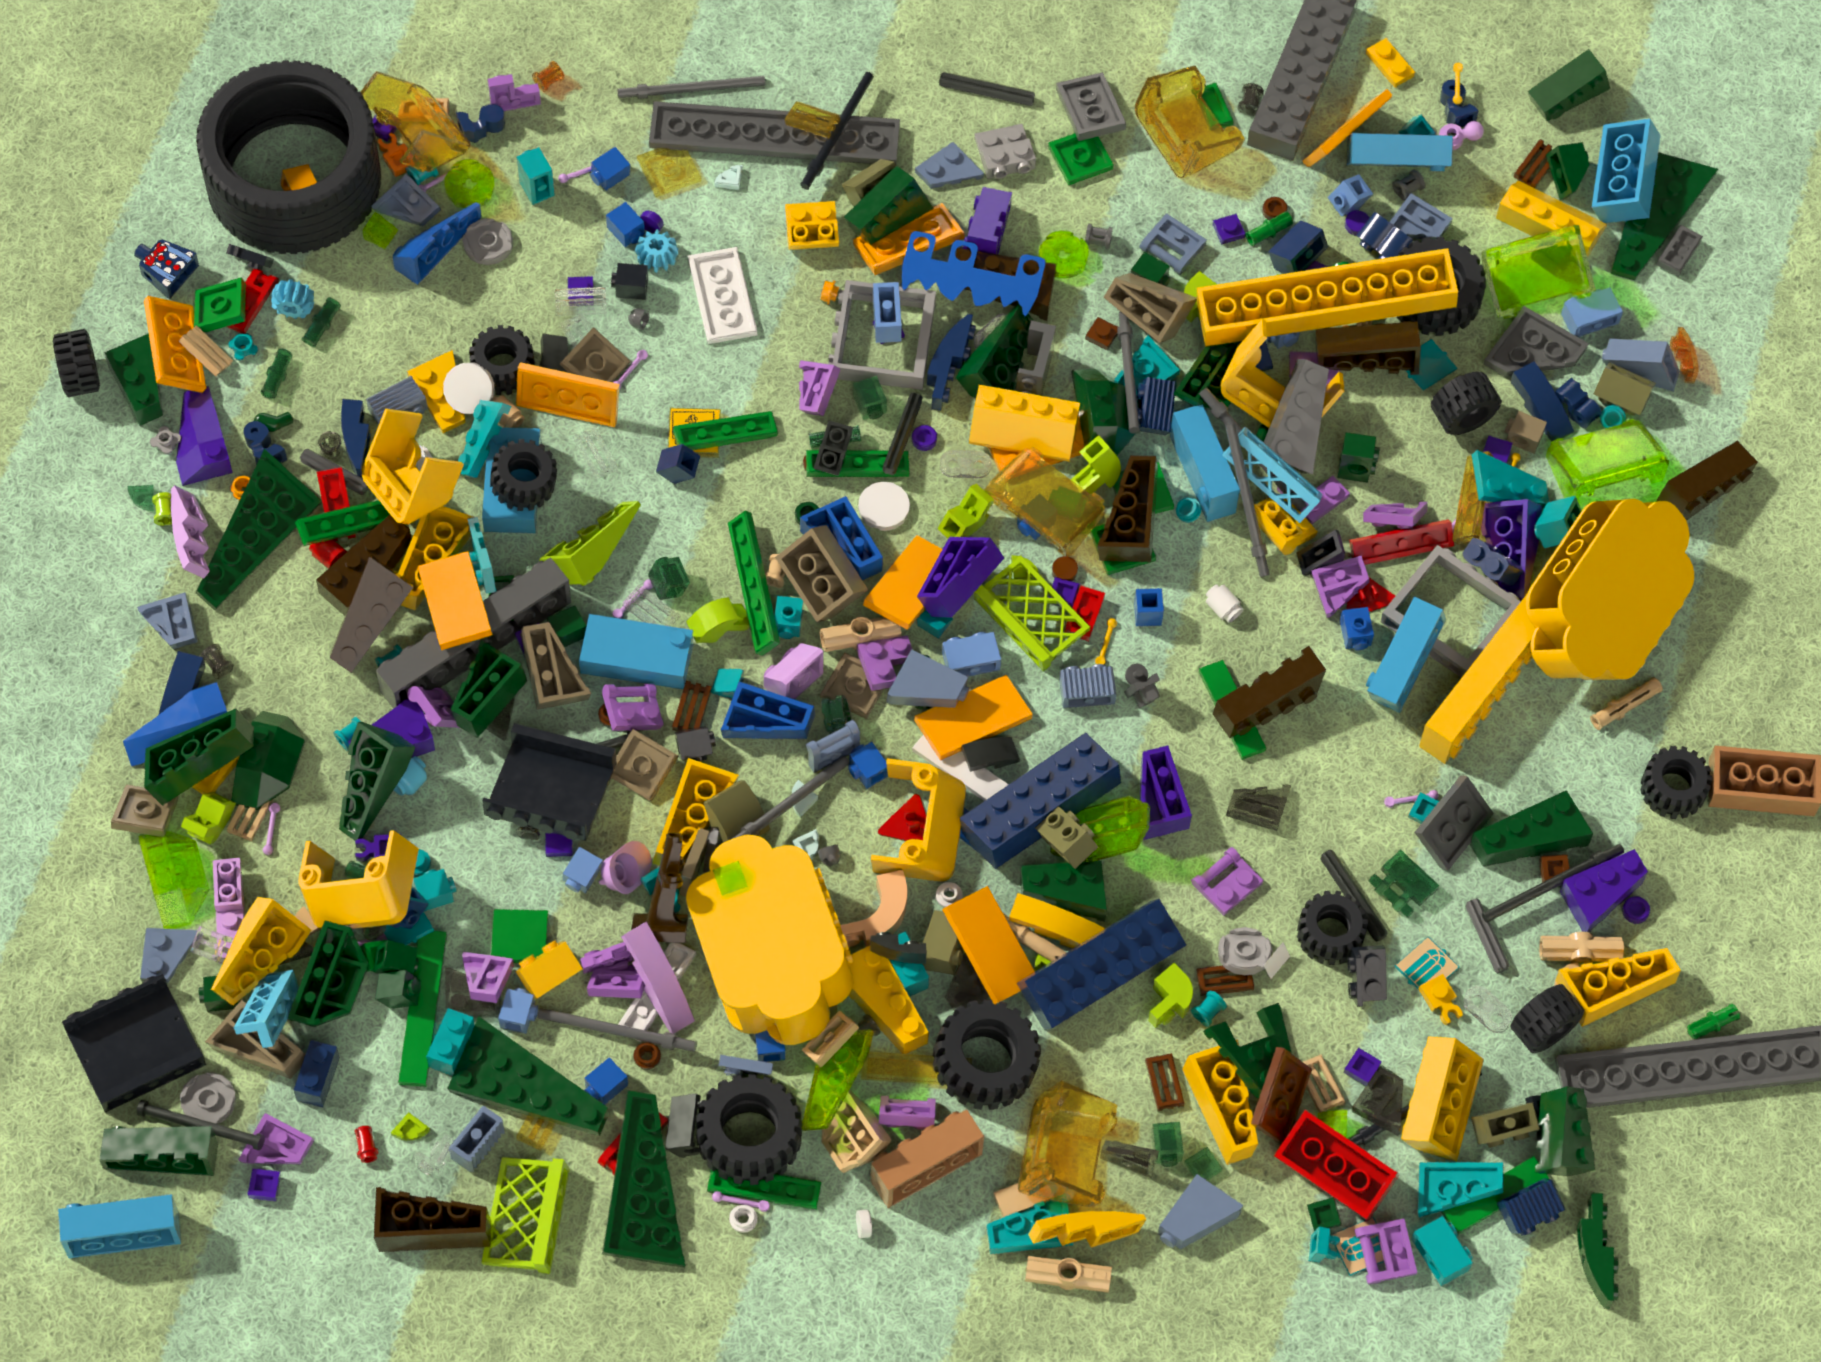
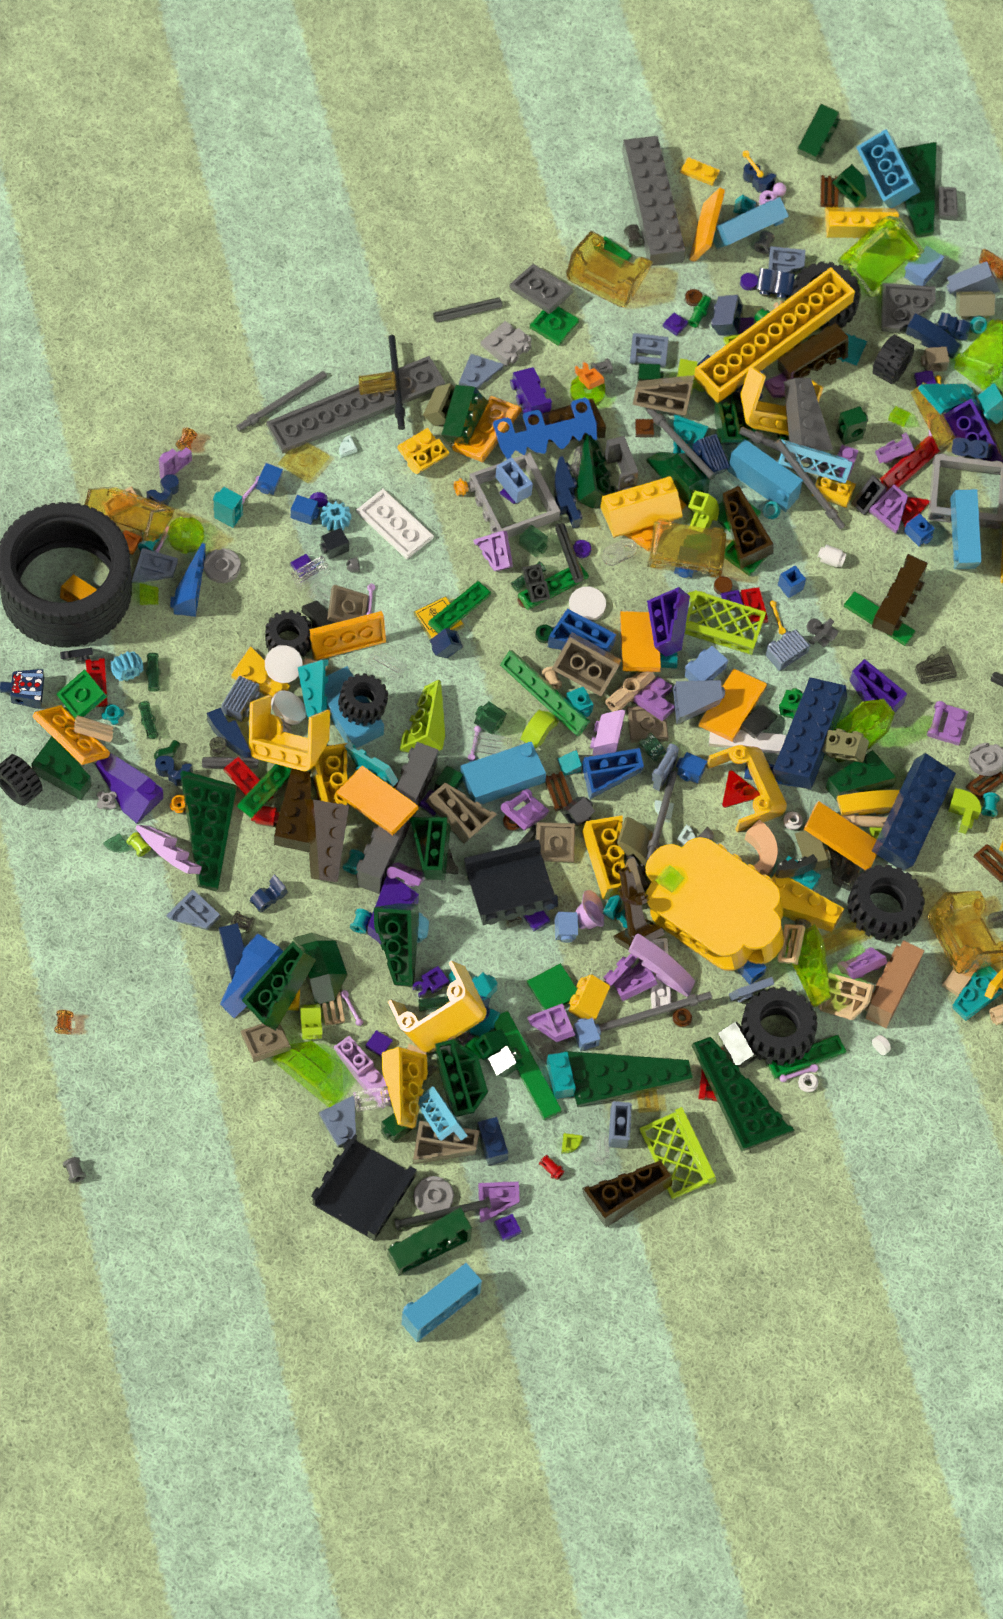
camera: 35 degrees left, 0 degrees up
blue brick [584,1057,628,1105] -> none
lime brick [937,483,994,538] -> none
medium blue brick [1328,174,1373,217] -> none
none -> dark blue leg [249,874,288,913]
none -> white tile [271,690,306,725]
none -> dark purple tile [365,1030,393,1057]
none -> orange plate [575,362,604,390]
none -> green brick [779,688,803,719]
none -> clear neon green slope [888,406,912,428]

